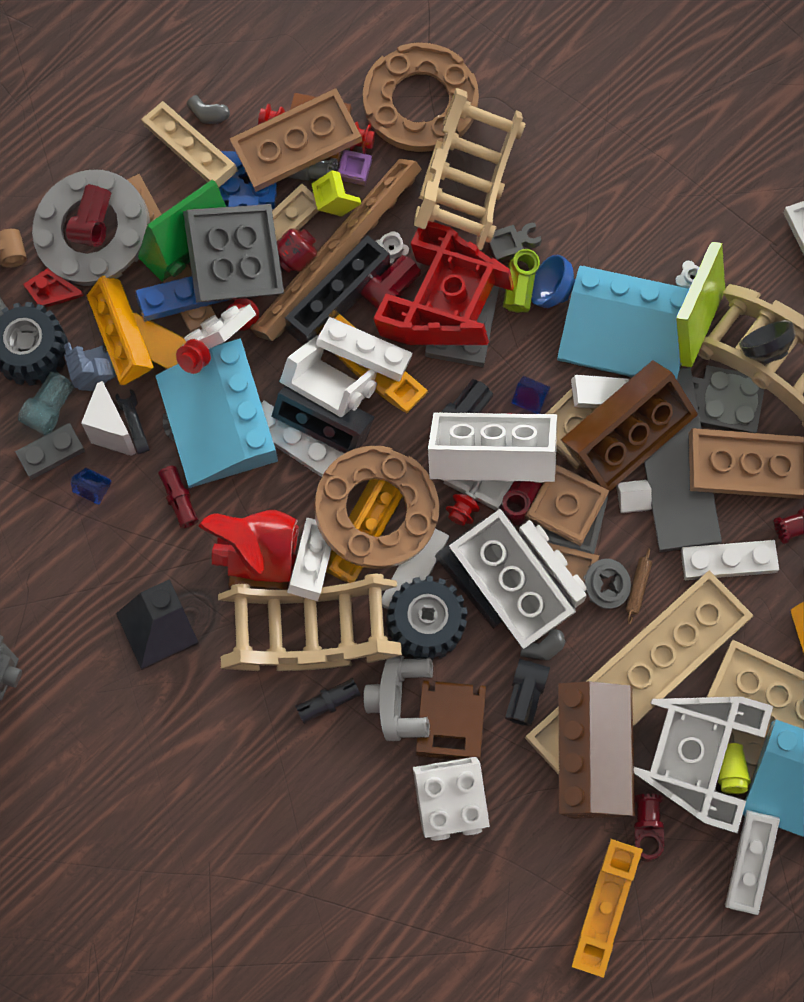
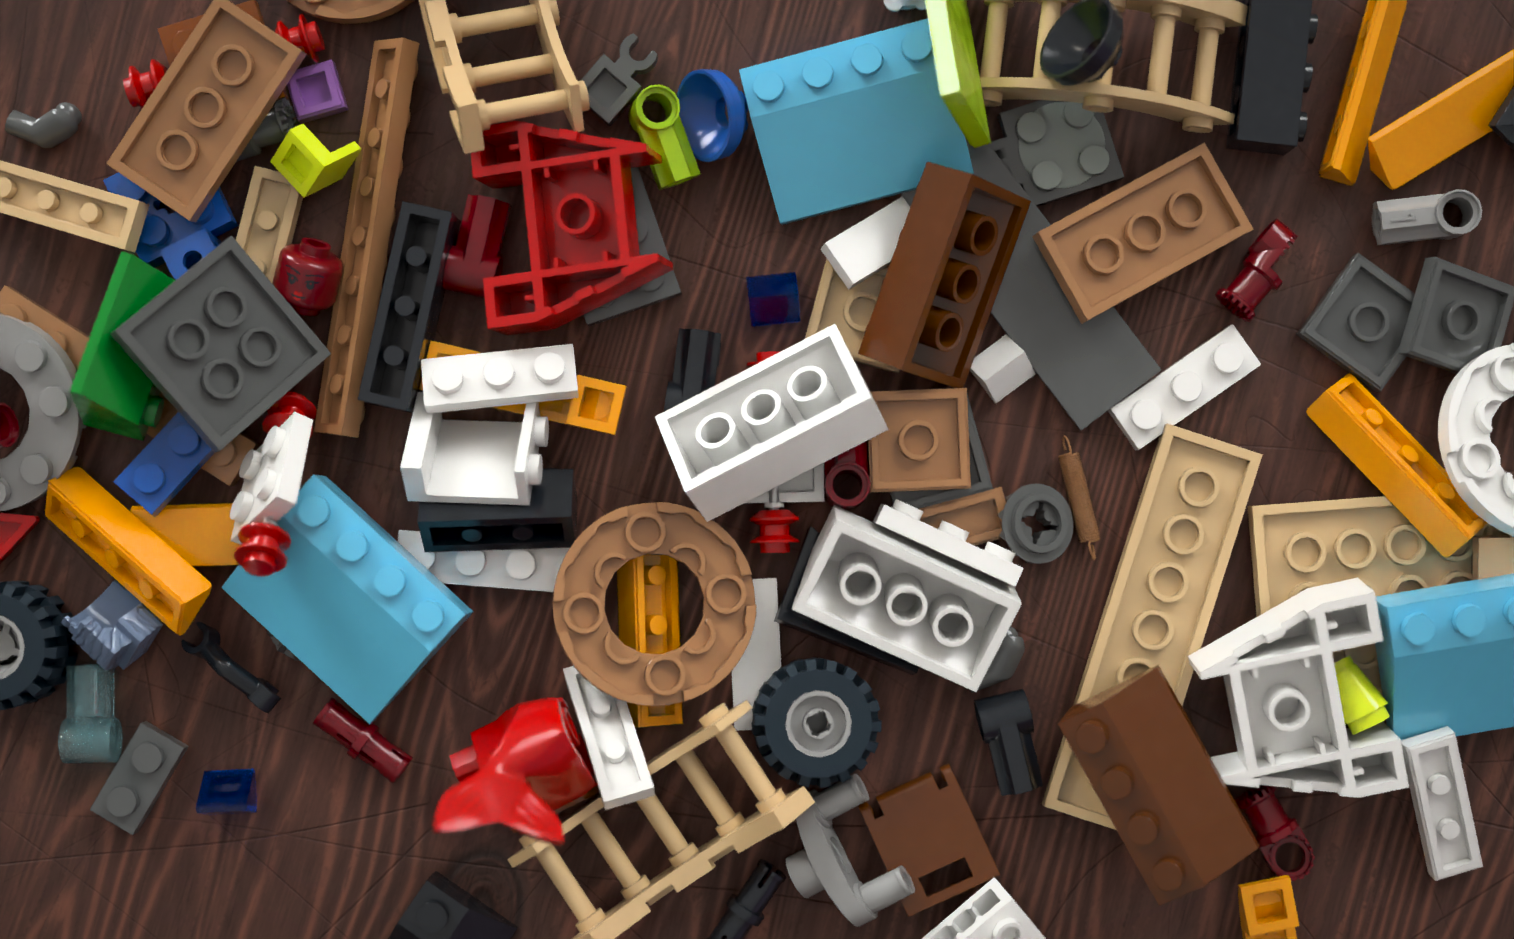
camera: 30 degrees left, 15 degrees up
white slope [81,381,137,456] -> none
white plate [375,231,409,265] -> none

